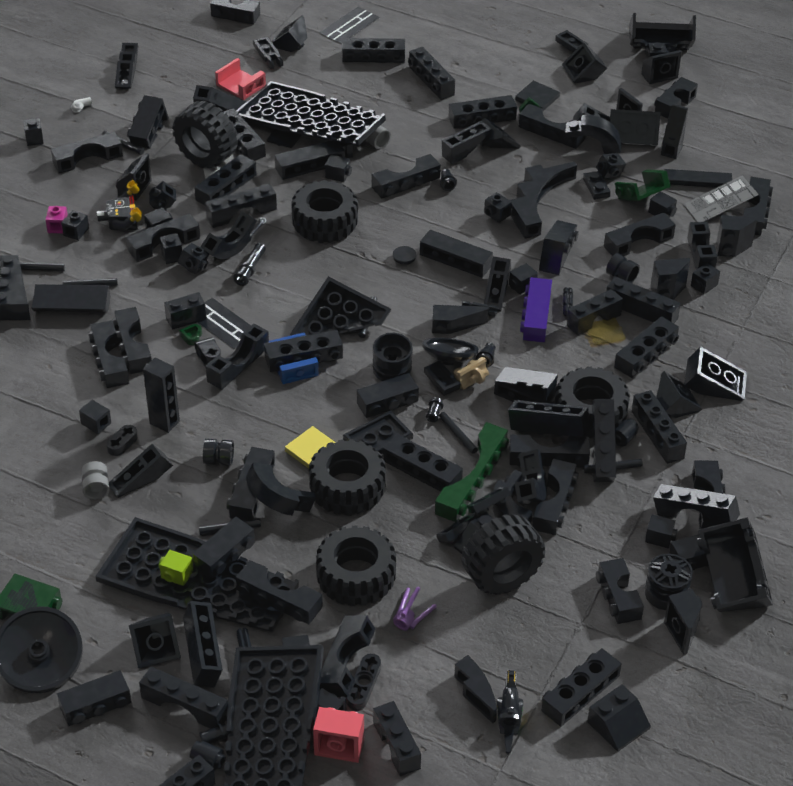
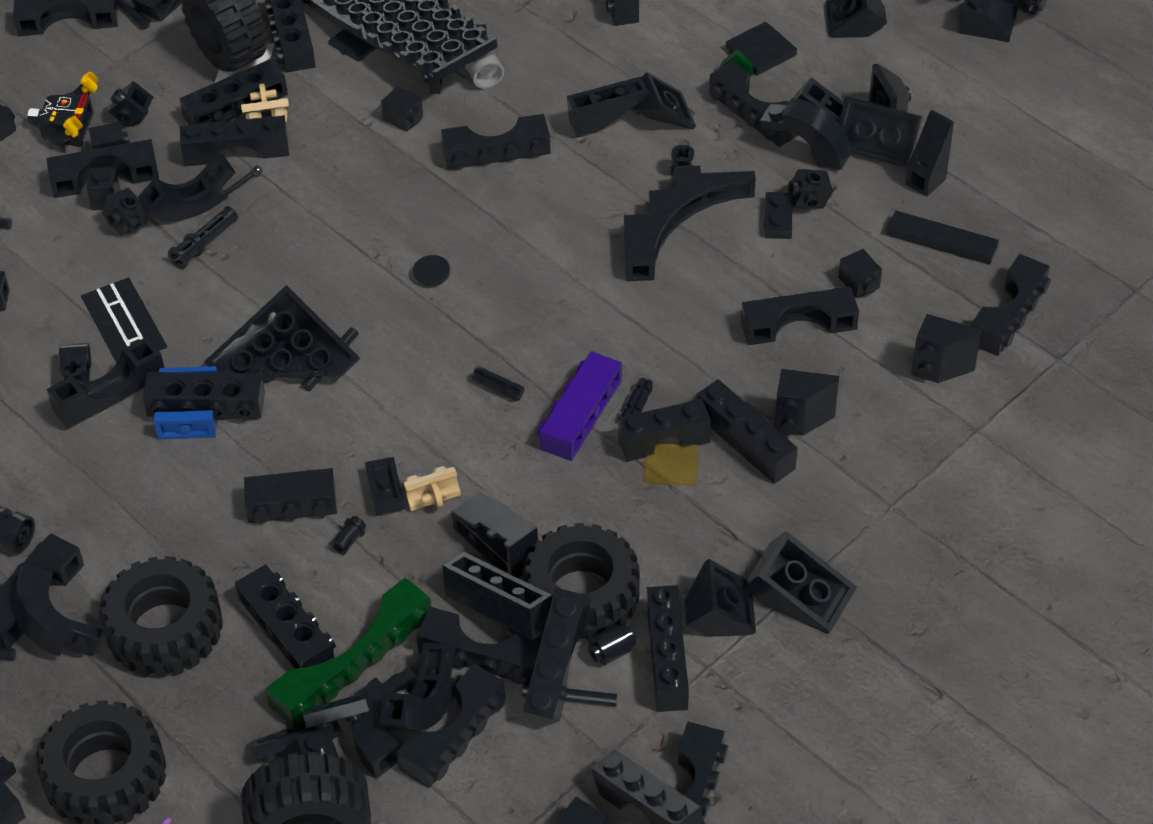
camera: 20 degrees right, 5 degrees up
black slope [116,153,152,201] -> none
black piece [164,292,207,330] -> none
dark green tile [179,324,202,345] -> none
black brick [275,140,345,180] -> none
light yellow tile [285,426,336,468] -> none
black tyre [291,180,358,243] -> none
black tile [343,411,413,455] -> none
black wheel [372,332,413,381] -> none
black brick [419,230,493,278] -> none
black dish [422,338,479,365] -> none
black slope [432,305,488,334] -> none
black bar [439,412,478,454] -> none
black cone [440,169,457,191] -> none
black brick [448,95,517,129] -> none
black cone [476,343,496,368] -> none
black brick [484,192,512,223] -> none
black slope [484,256,511,311] -> none
black brick [509,263,538,295] -> none
black wedge [539,220,579,275] -> none
black wheel [606,253,640,283] -> none
dark green panel [614,169,671,201] -> none
black brick [614,316,679,378] -> none
black slope [641,50,682,84] -> none
black arch [654,77,698,119] -> none
light grey sticker [684,176,759,222] -> none
black arch [687,222,718,270] -> none
black brick [690,263,721,294] -> none
none -> tan hips [241,83,289,123]
none -> black bush [671,145,694,177]

